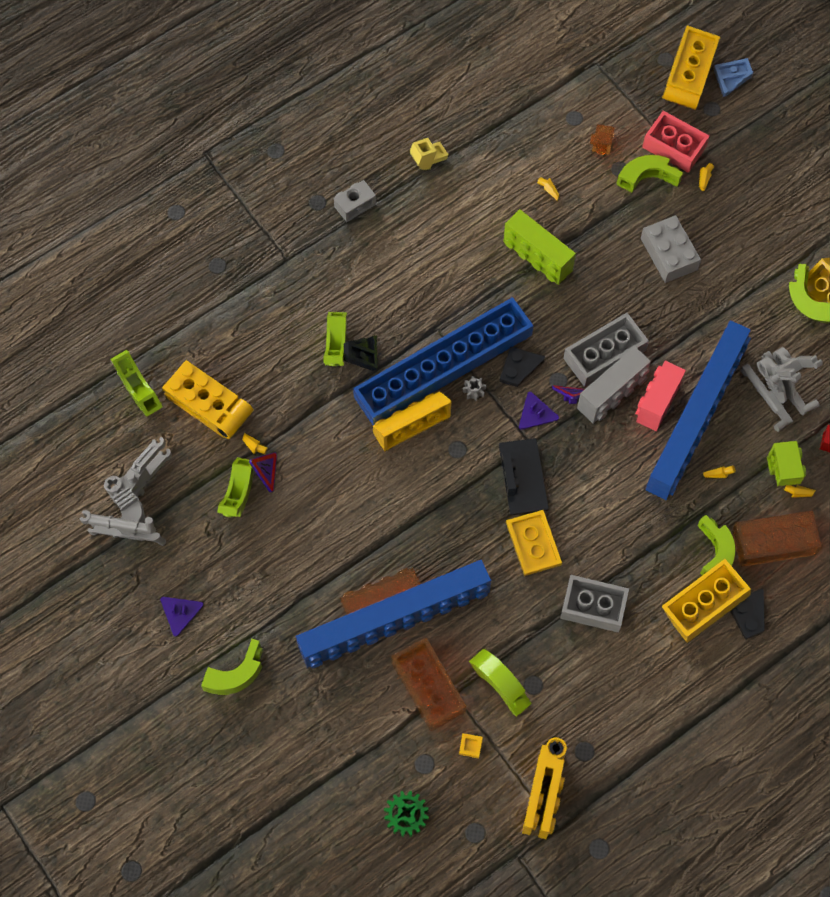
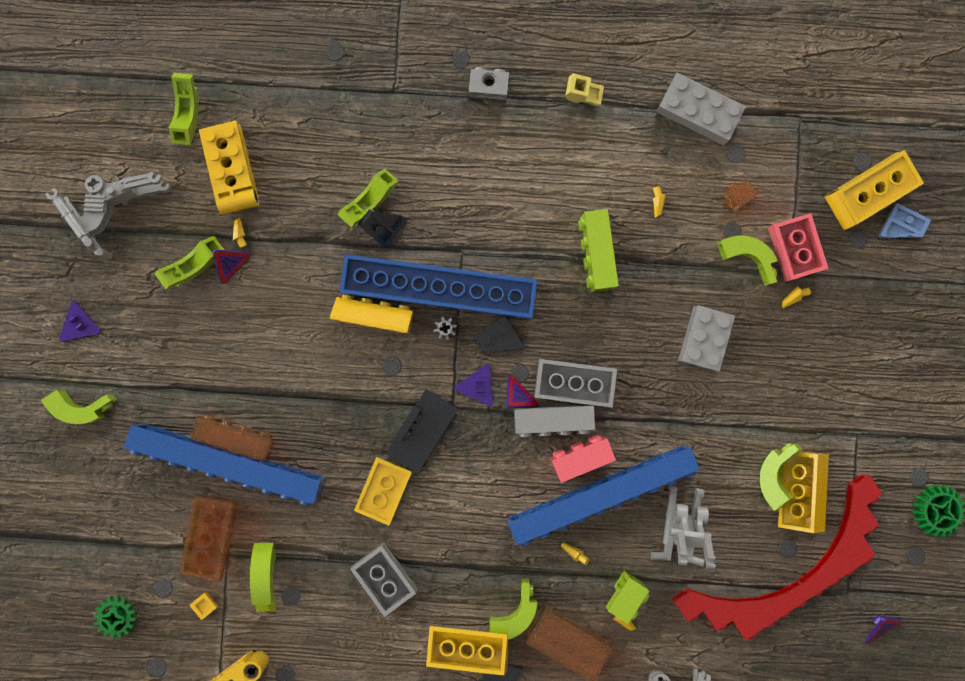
camera: 40 degrees right, 20 degrees up
none -> light grey brick [656,73,746,146]

